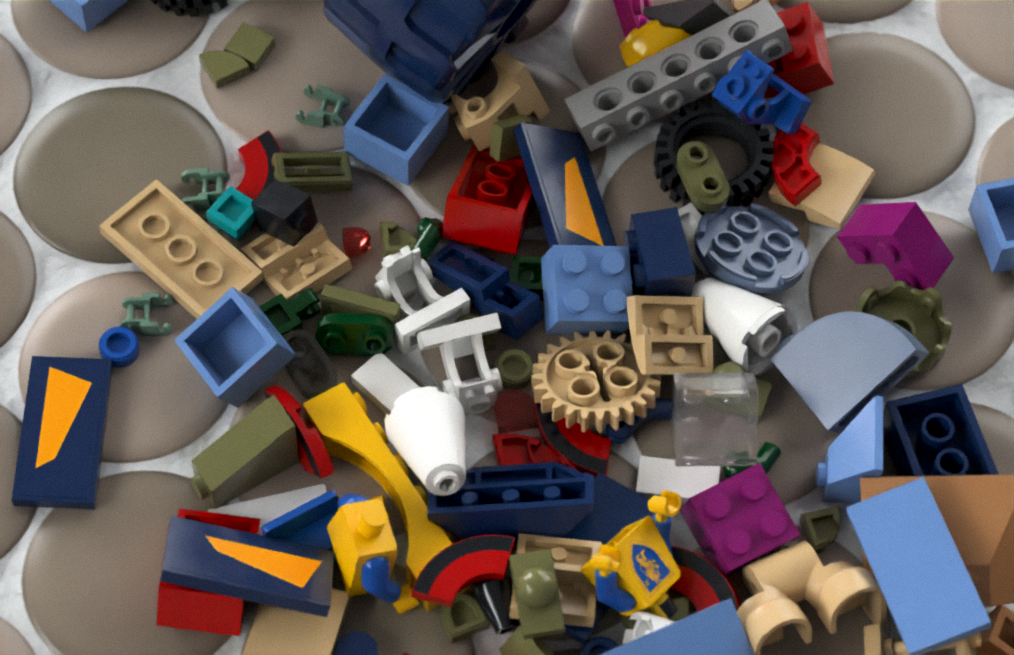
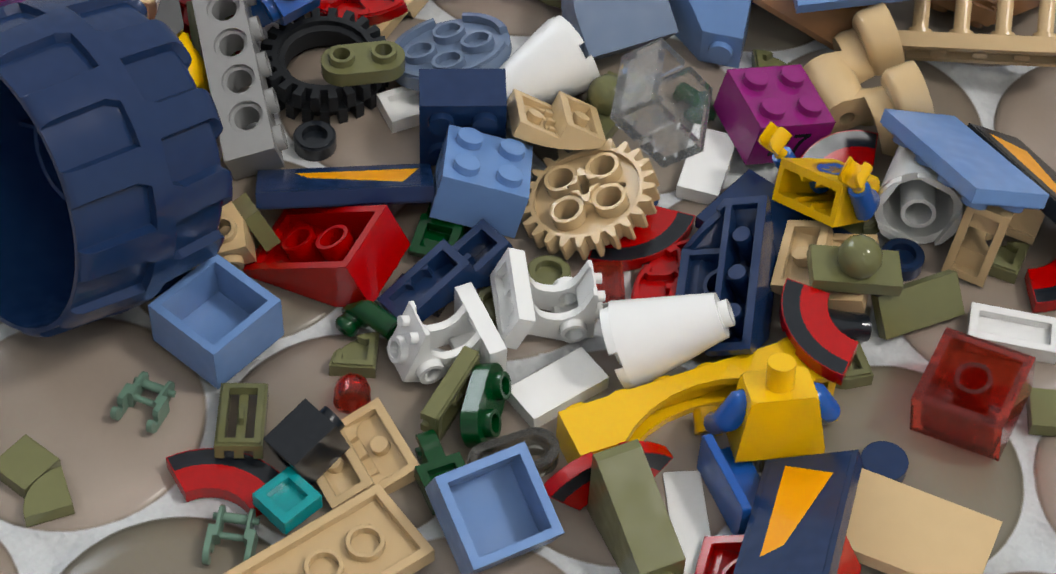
camera: 80 degrees left, 10 degrees down
none -> black tile [293,120,337,162]

